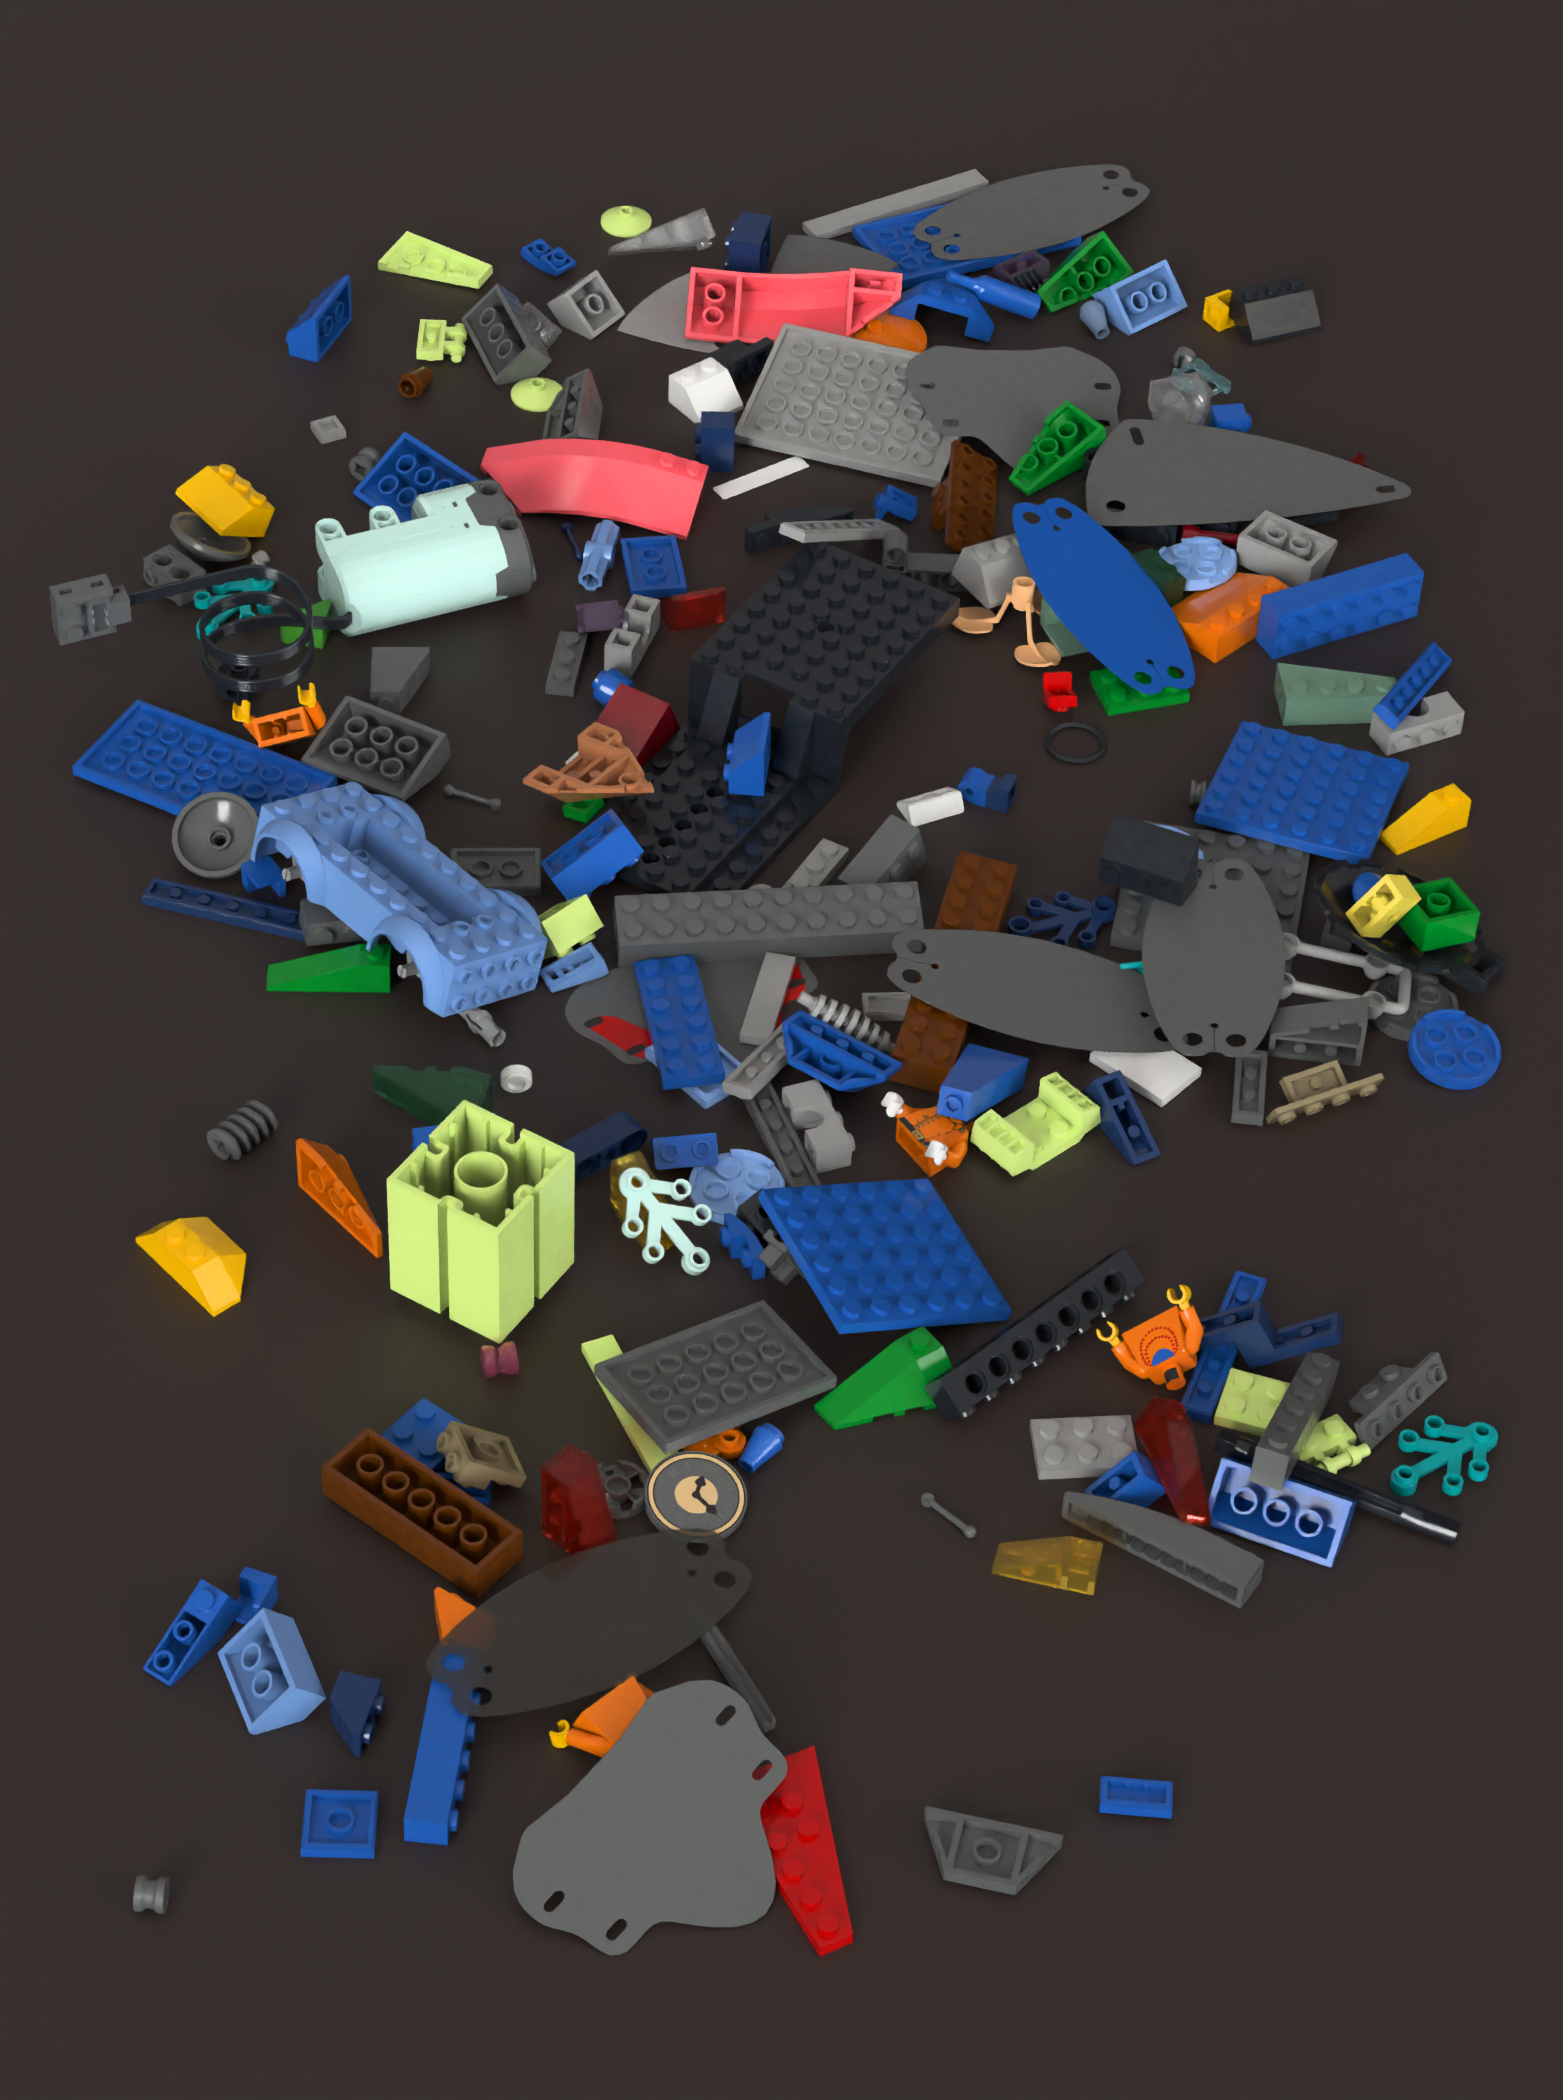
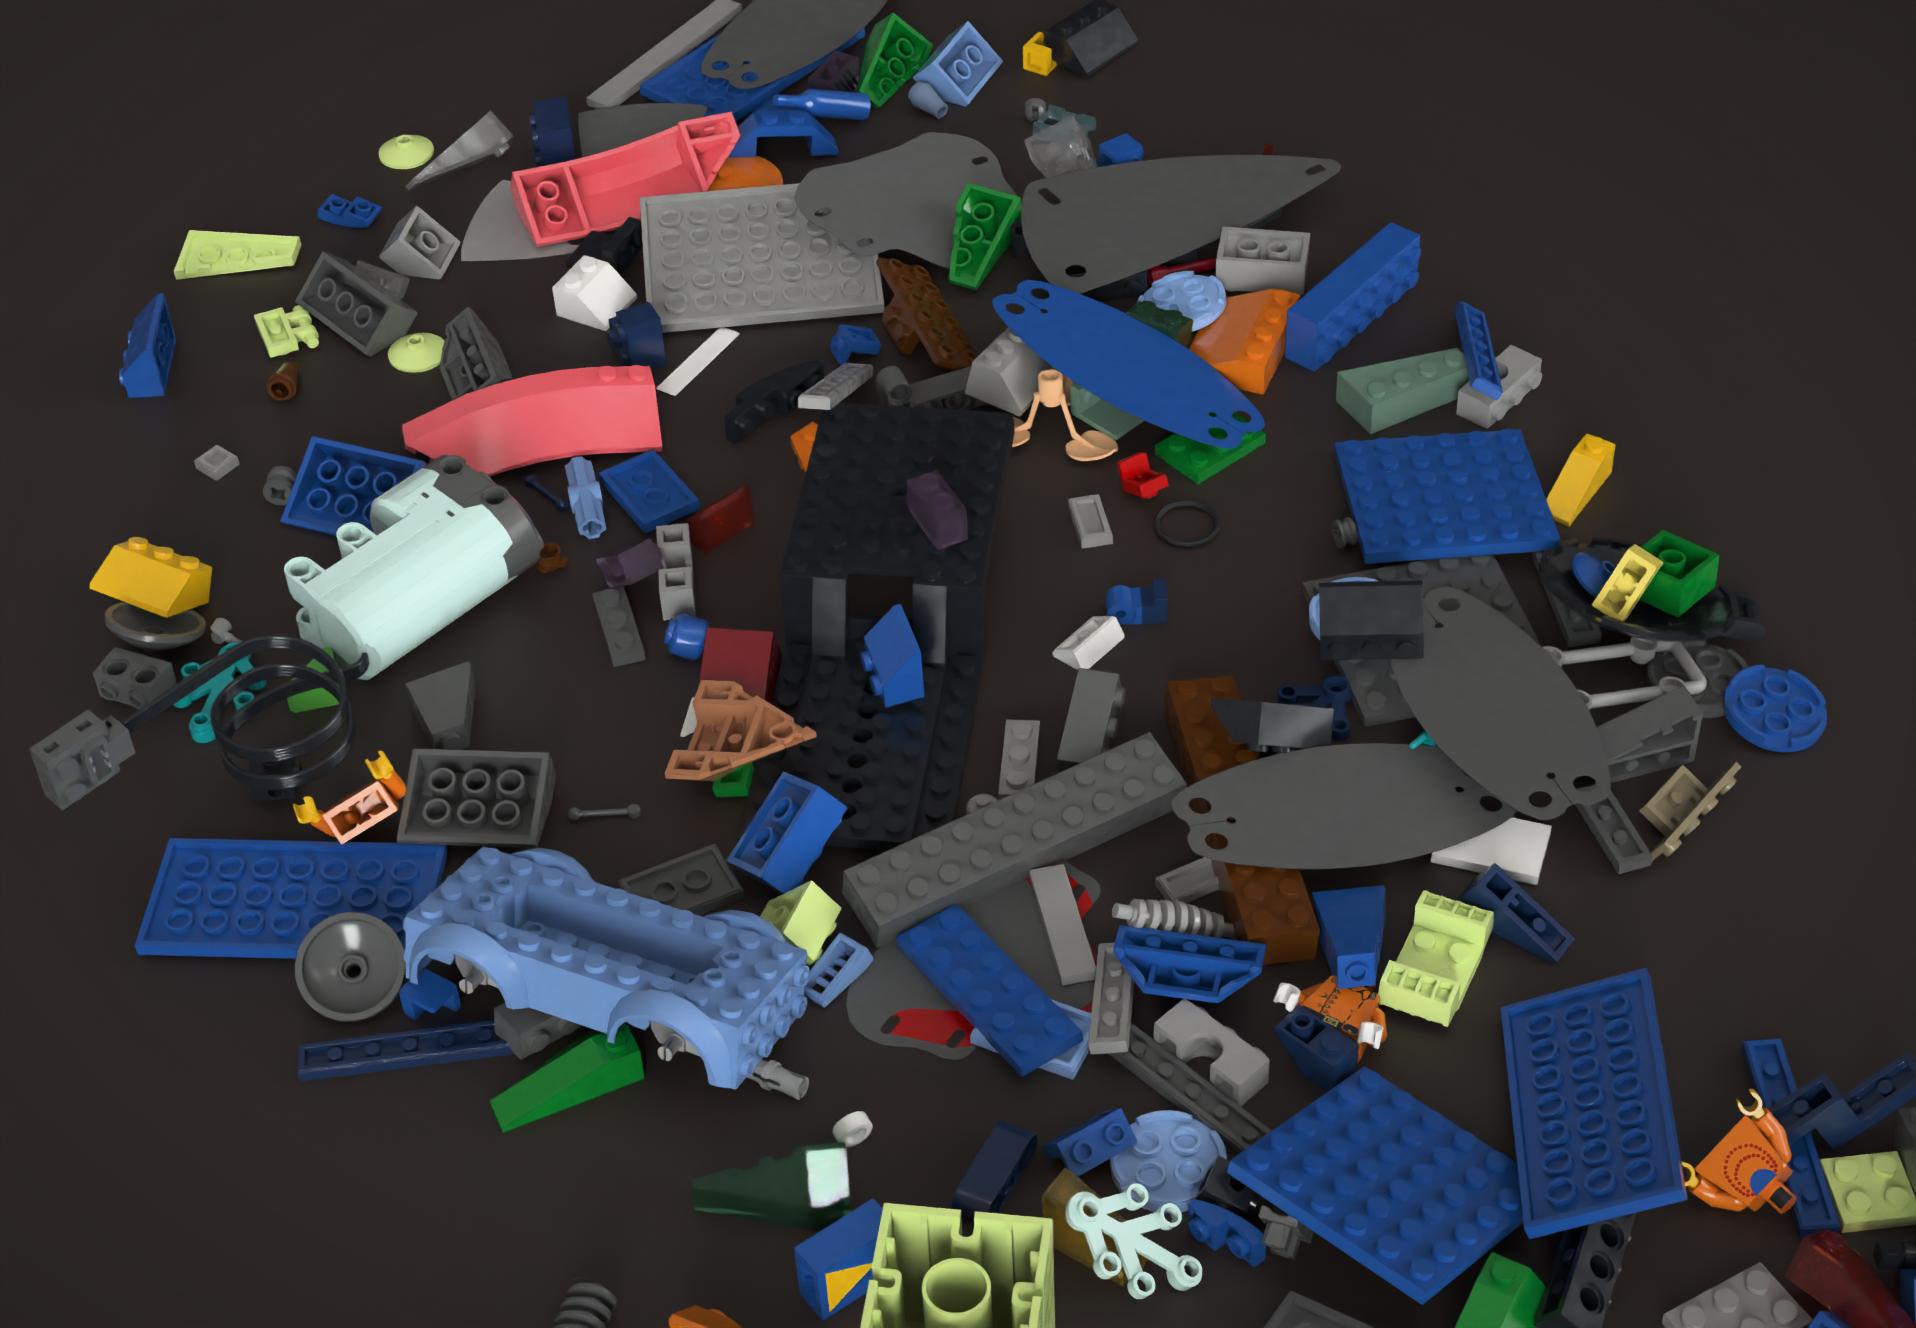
camera: 20 degrees left, 0 degrees up
none -> reddish brown plate [536,543,568,573]
none -> clear purple brick [907,470,968,550]
none -> light grey tile [1068,494,1113,549]
none -> black slope [1211,698,1334,754]
none -> dark blue slope [1275,1004,1359,1092]
none -> blue plate [1501,967,1688,1239]

